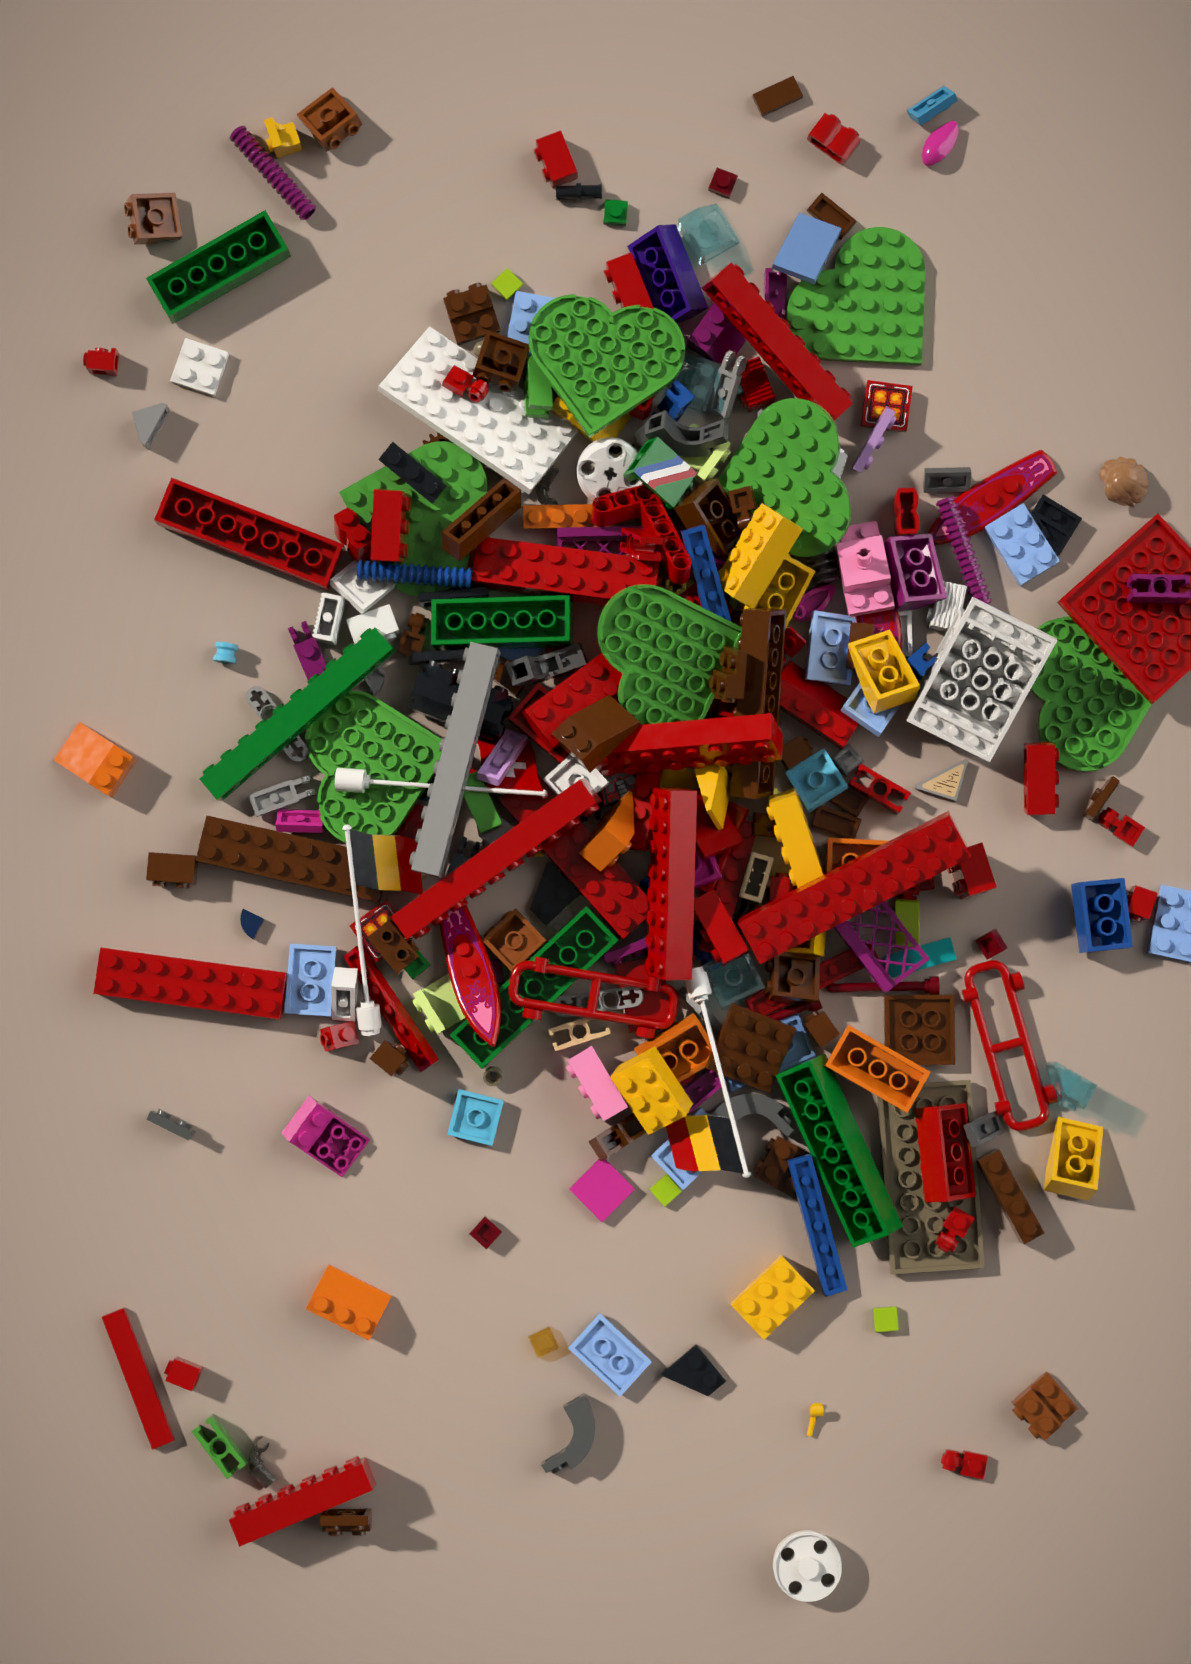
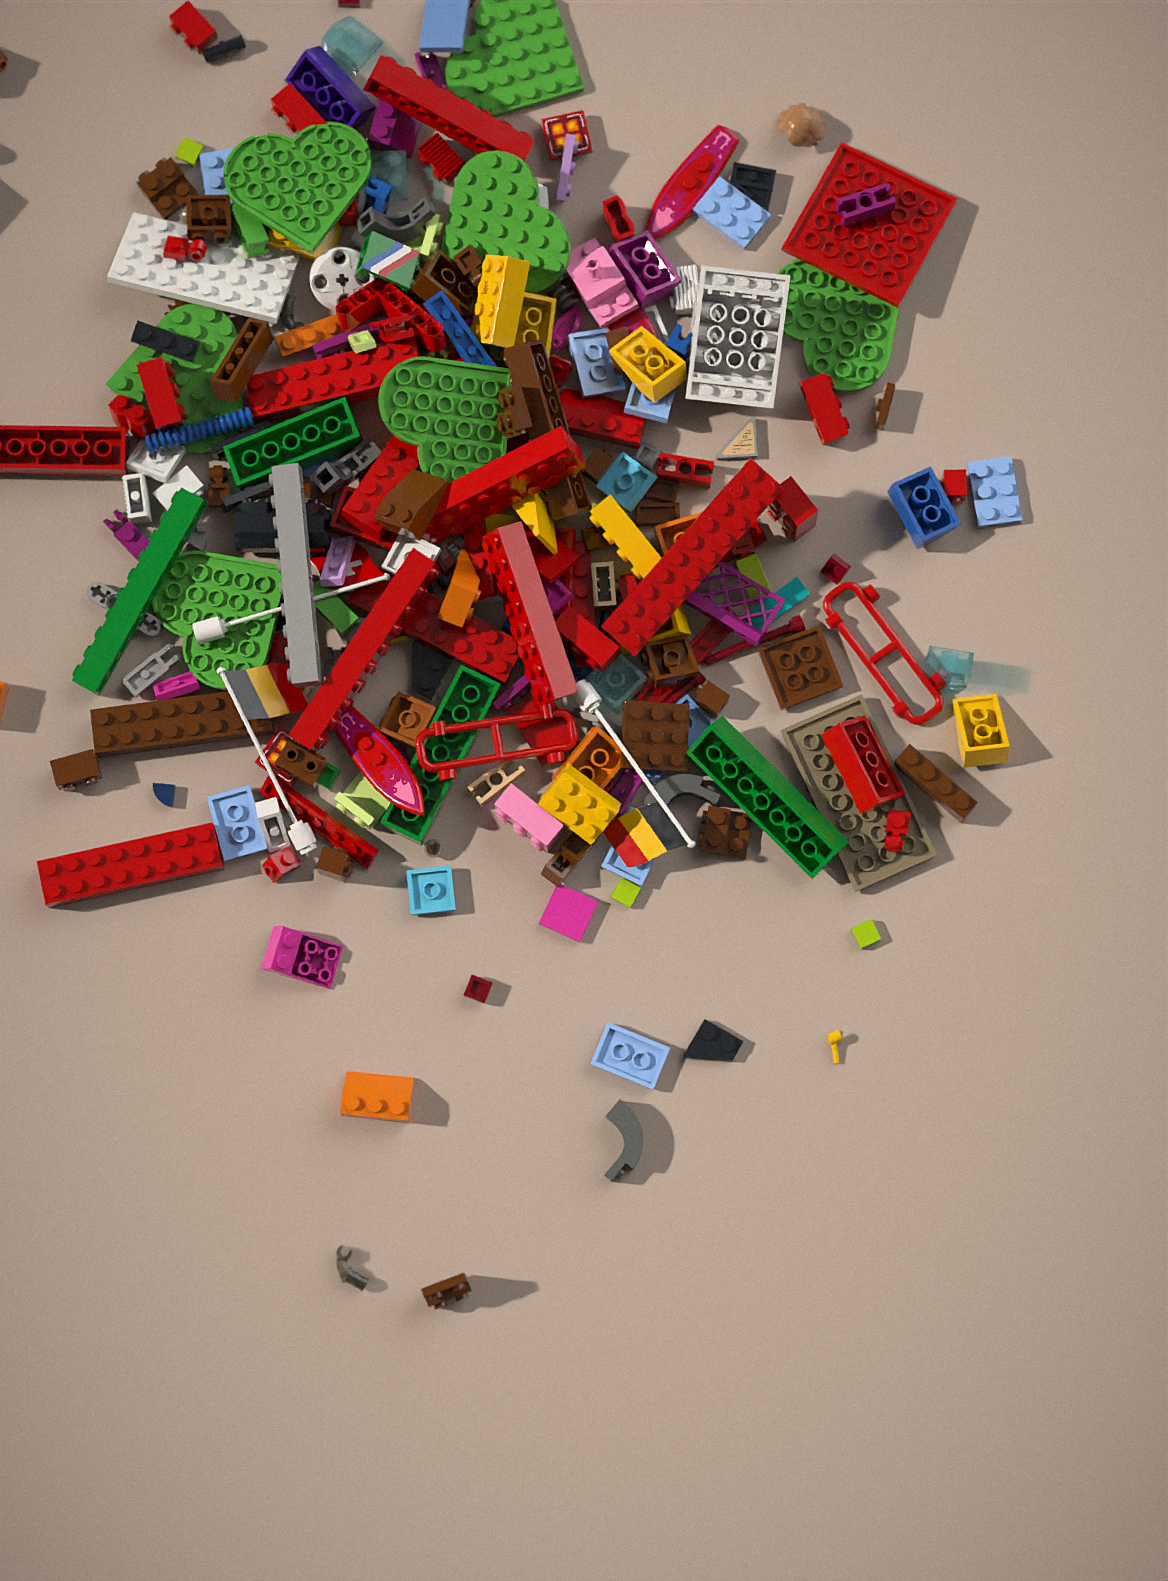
camera: 15 degrees left, 5 degrees down
red tile [102,1307,175,1450] -> none
dark grey plate [146,1109,196,1140] -> none
red brick [164,1356,203,1392] -> none
bright green piece [192,1414,249,1479] -> none
medium azure wheel [213,642,238,664] -> none
red brick [229,1456,376,1547] -> none
clear yellow tile [528,1326,559,1358] -> none
light grey beam [555,987,644,1017] -> none
green plate [603,199,628,226] -> none
light grey hinge [707,350,747,419] -> none
yellow brick [730,1254,815,1340] -> none
white piece [773,1530,842,1602] -> none
blue plate [787,1154,847,1297] -> none
orange slope [825,1025,931,1113] -> none
dark grey plate [923,467,971,493] -> none
magenta piece [936,496,993,604] -> none
red plate [941,1449,988,1480] -> none
dark grey plate [963,1111,1004,1148] -> none
dark orange plate [1011,1371,1078,1441] -> none
red plate [1098,807,1145,847] -> none
none -> yellowish green tile [348,330,376,354]

